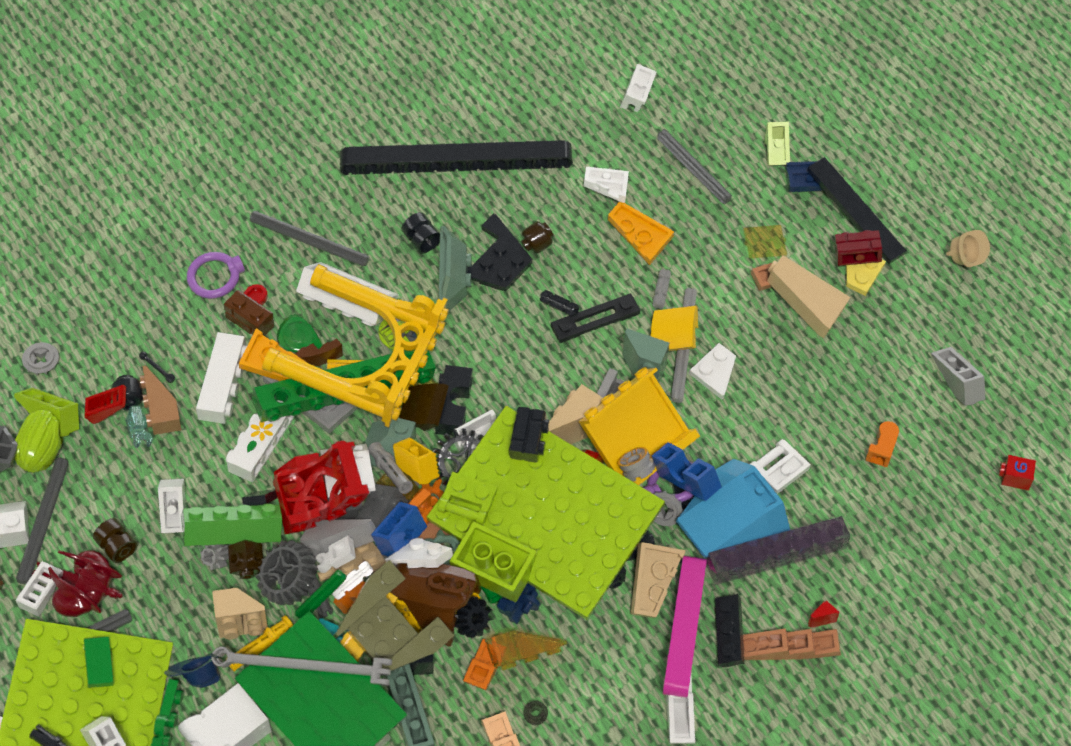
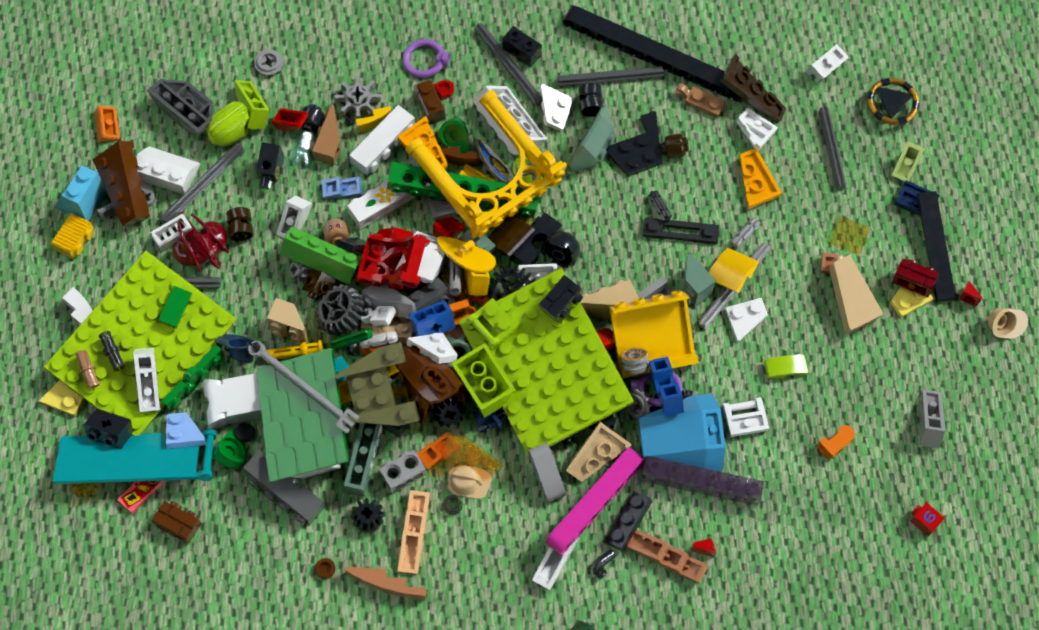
camera: 30 degrees right, 10 degrees up
none -> black torso [256,142,285,190]
none -> medium blue slope [322,176,363,199]
none -> medium nougat head [323,218,349,246]
none -> light grey gear [335,76,381,119]
none -> yellow slope [356,106,392,134]
none -> light grey brick [379,450,426,494]
none -> red slope [433,216,466,239]
none -> yellow shield [437,237,496,273]
none -> tan piece [448,465,492,499]
none -> shield [476,139,515,184]
none -> black brick [502,26,542,68]
none -> light grey beam [528,443,566,503]
none -> white wing [539,84,573,131]
none -> black cylinder [541,231,580,268]
none -> dark grey axle [557,66,664,86]
none -> black arm [593,549,616,579]
none -> medium nougat plate [675,83,725,118]
none -> dark brown wing [720,54,786,124]
none -> lime slope [764,355,808,378]
none -> piece [866,78,920,125]
none -> red slope [959,281,982,307]

